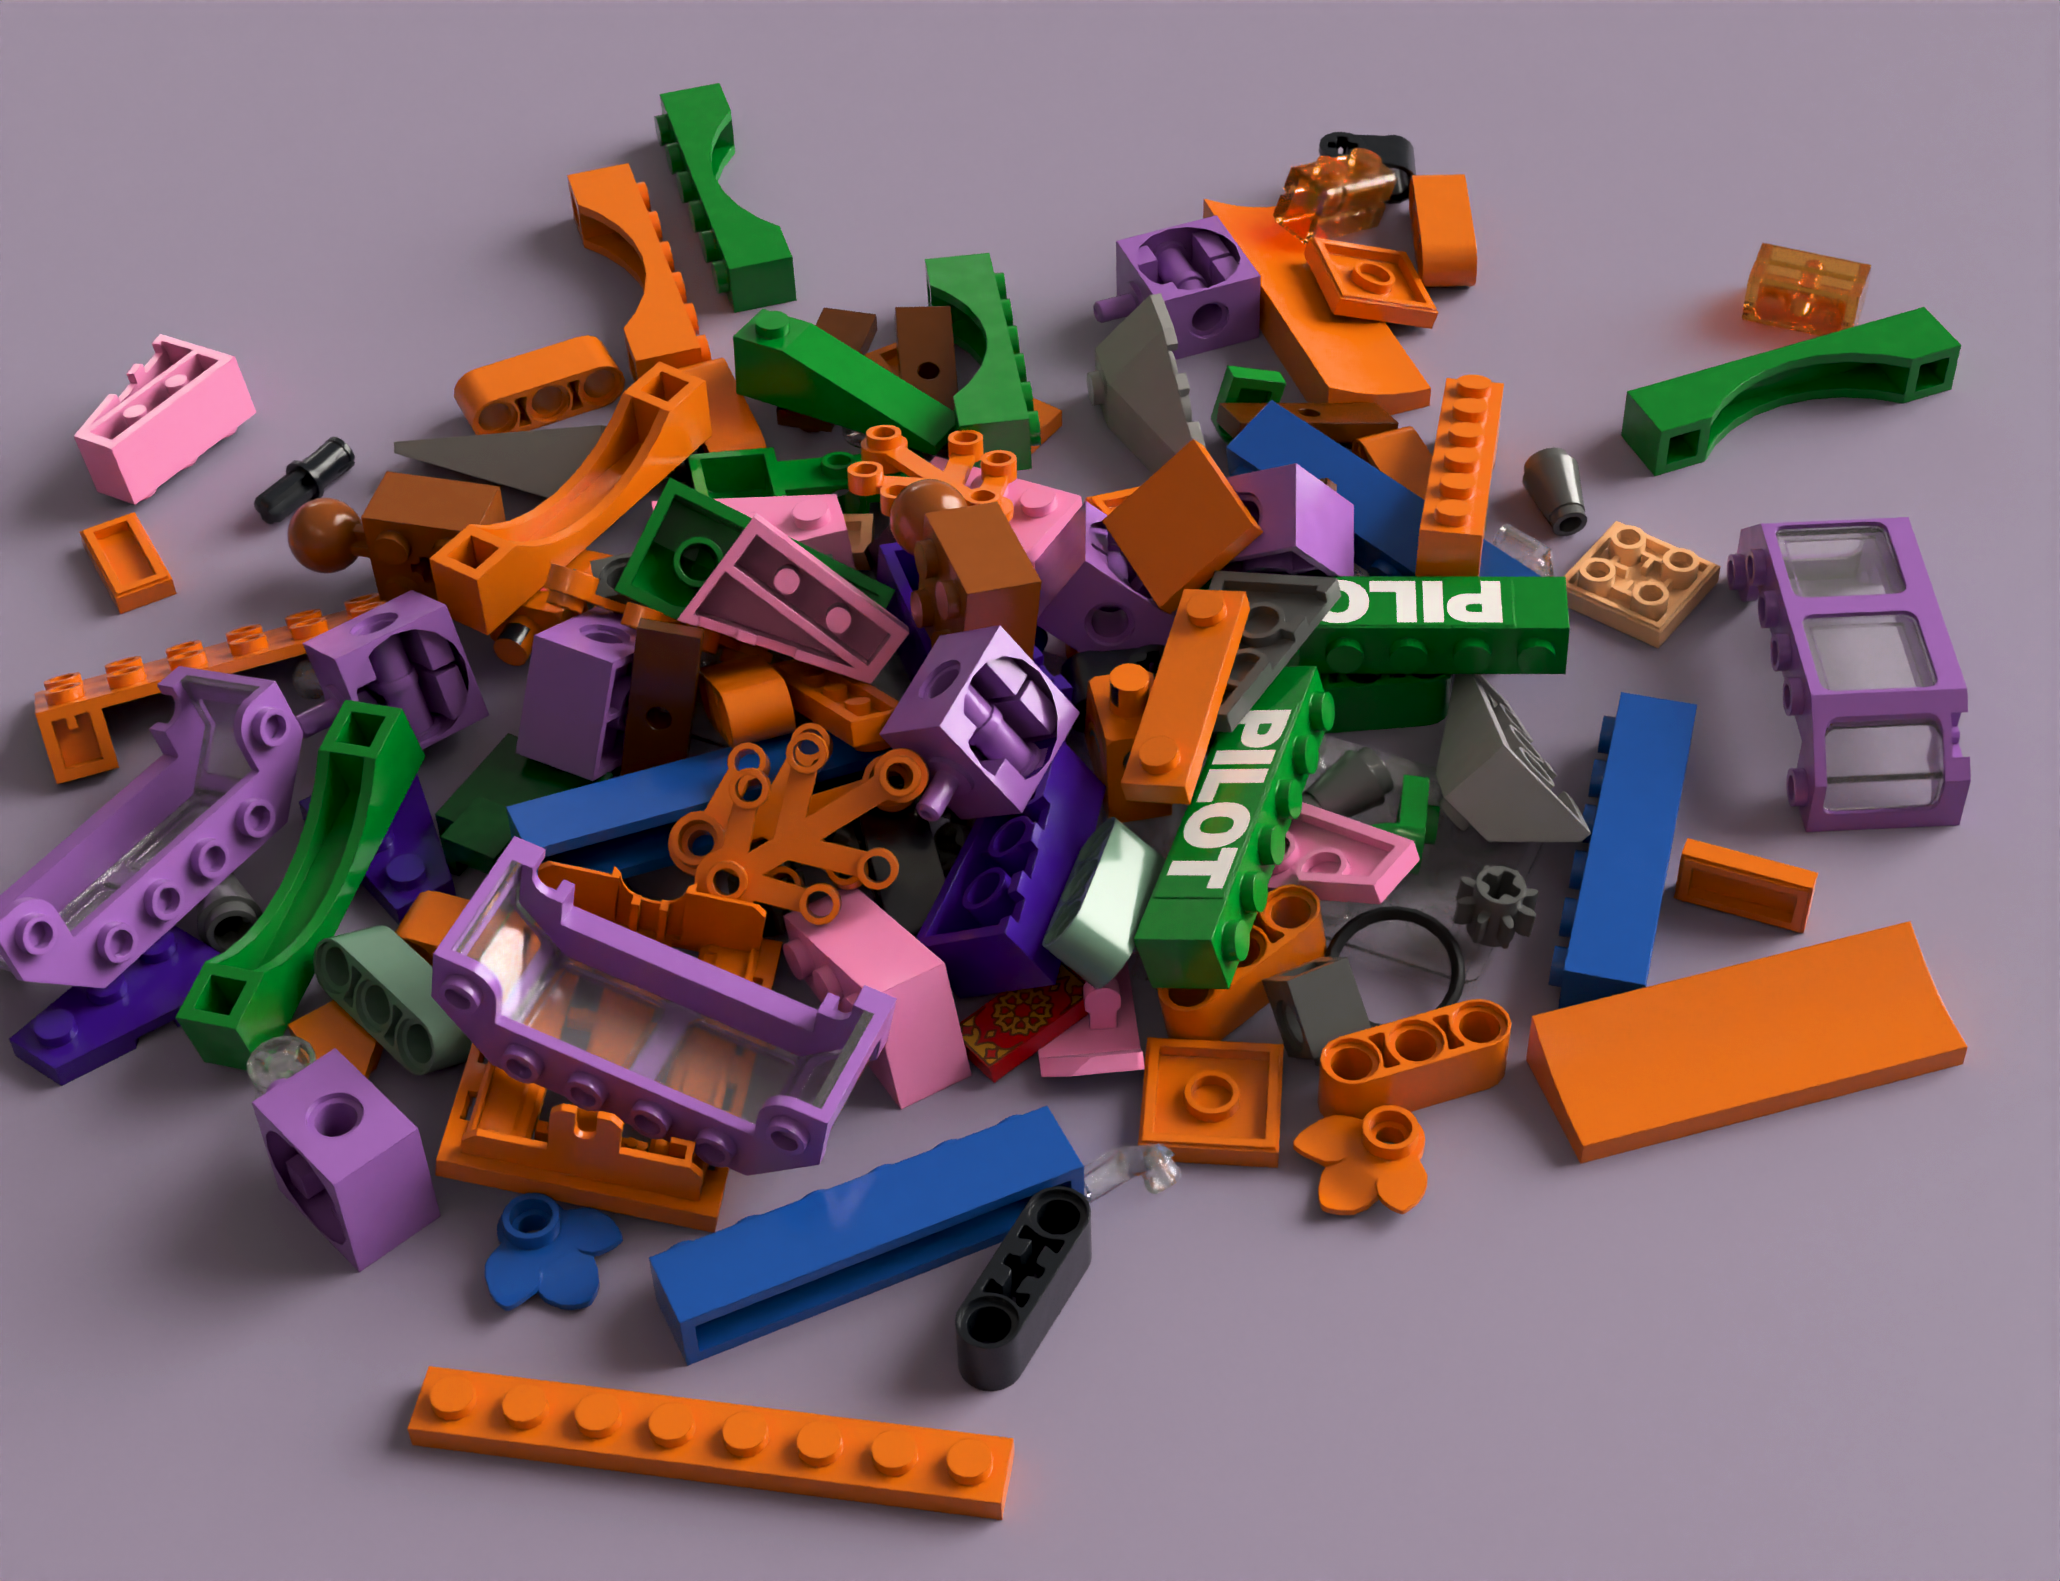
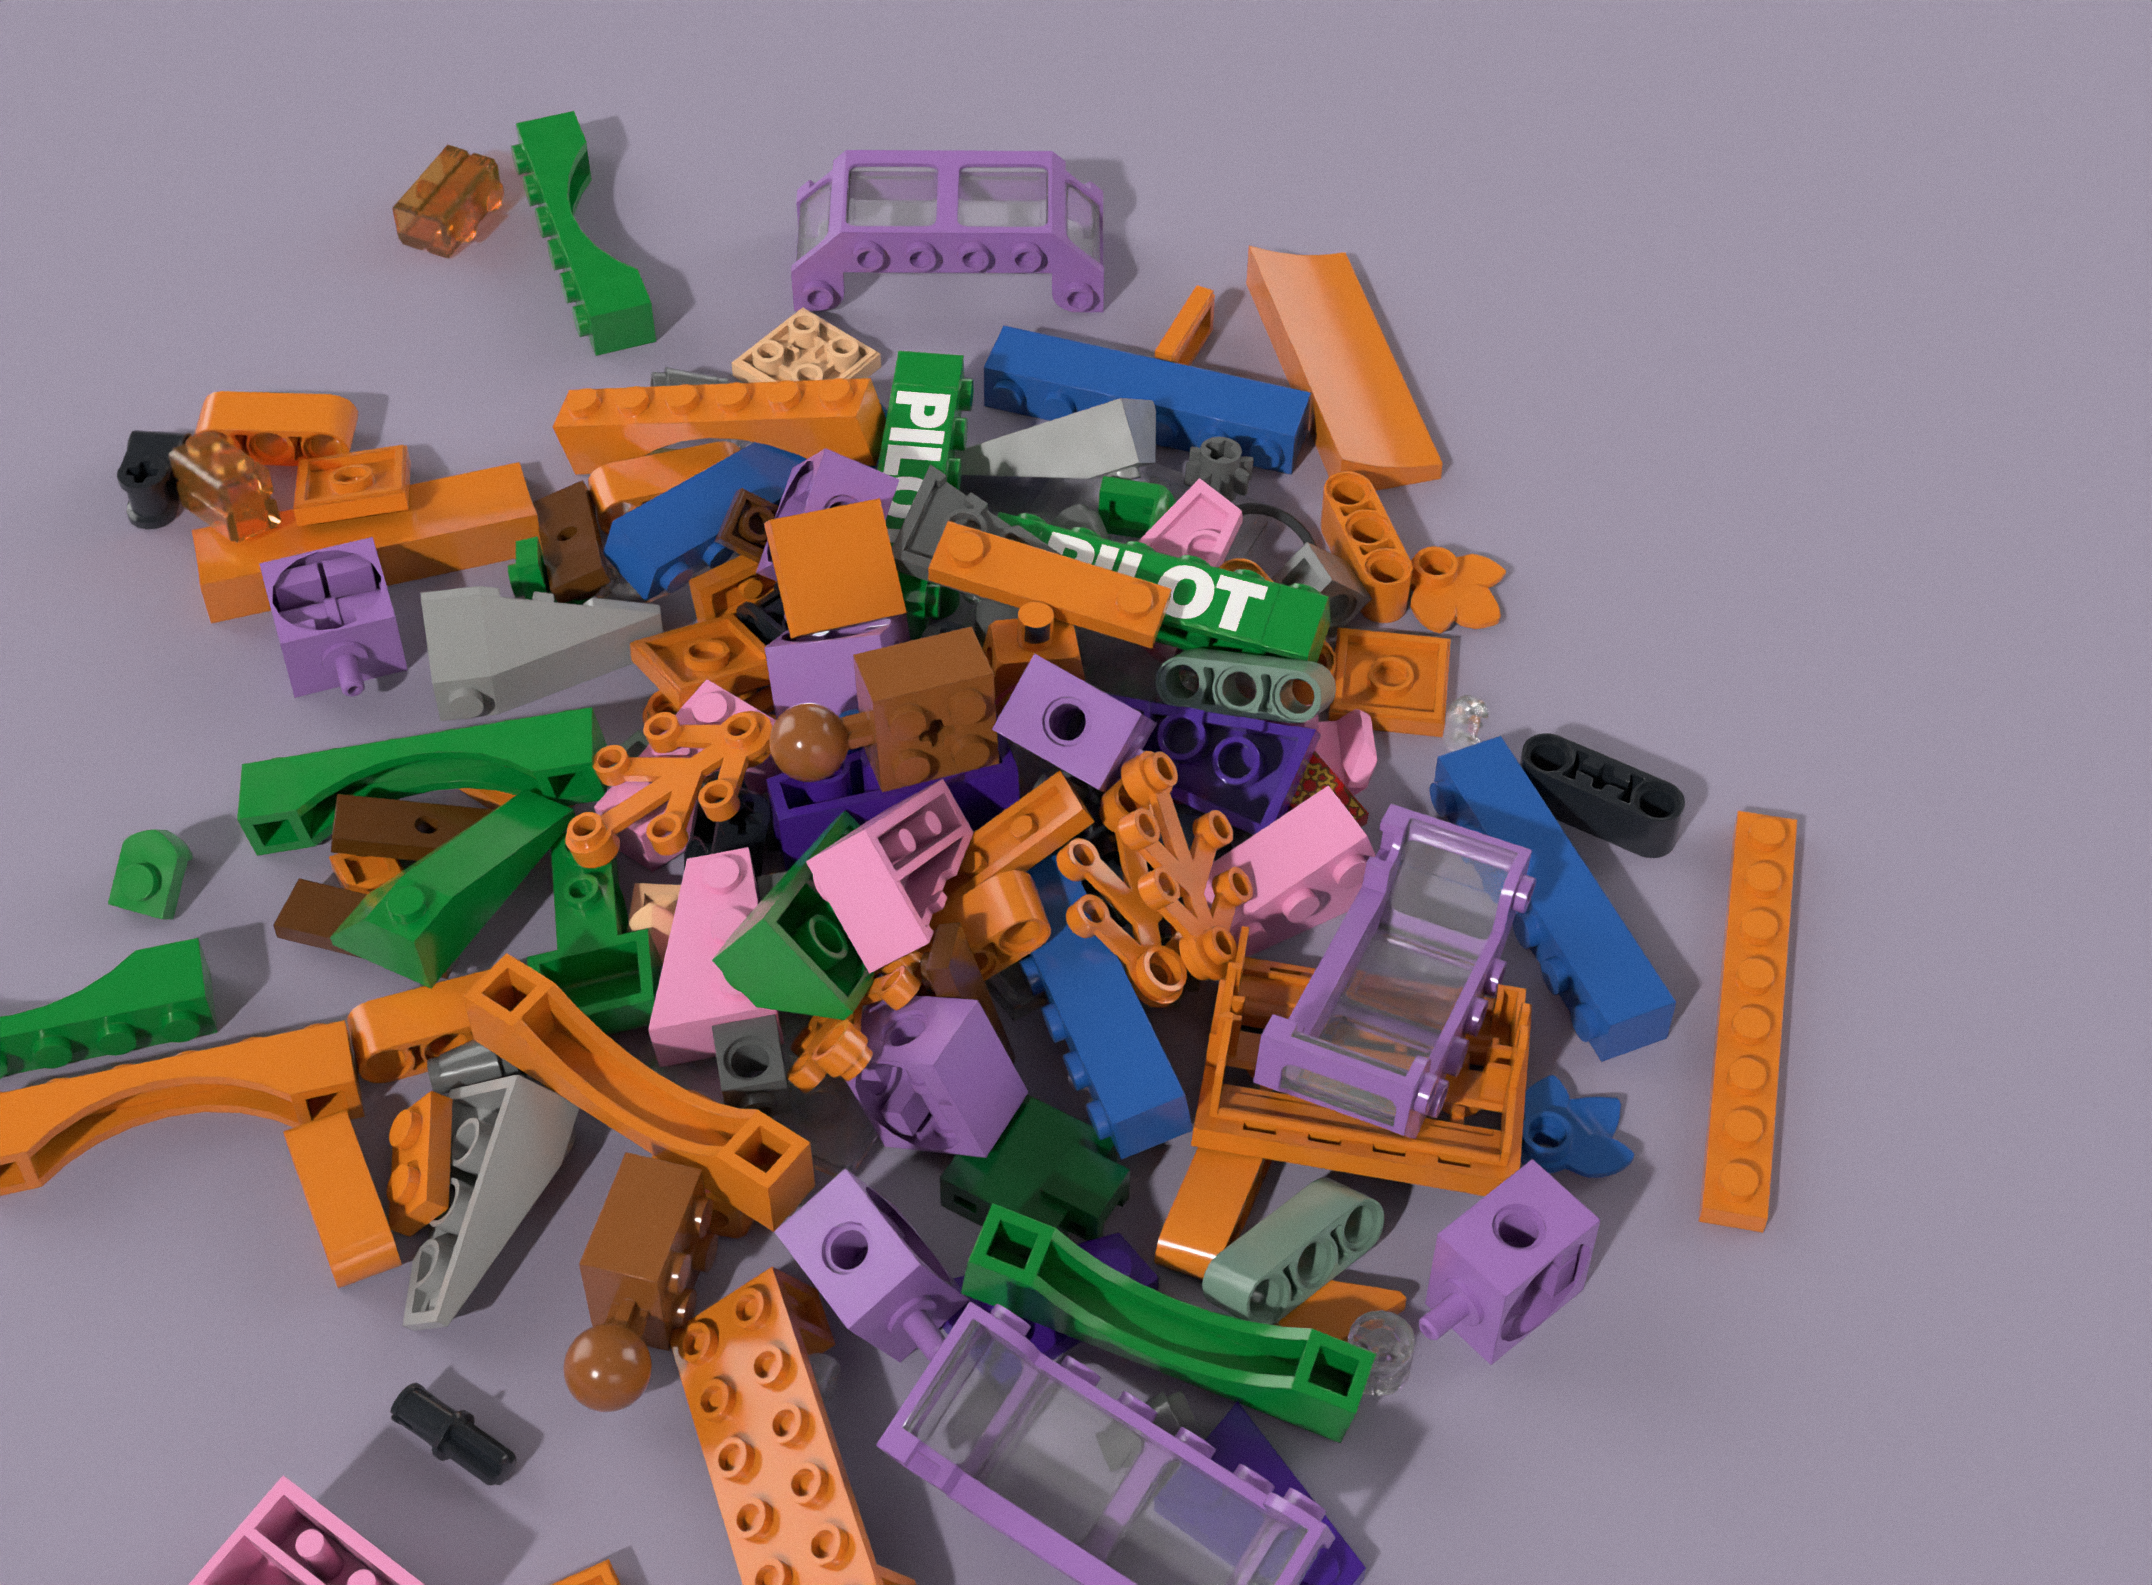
camera: 90 degrees left, 5 degrees up
none -> green plate [108,829,193,920]
none -> orange plate [386,1091,453,1237]

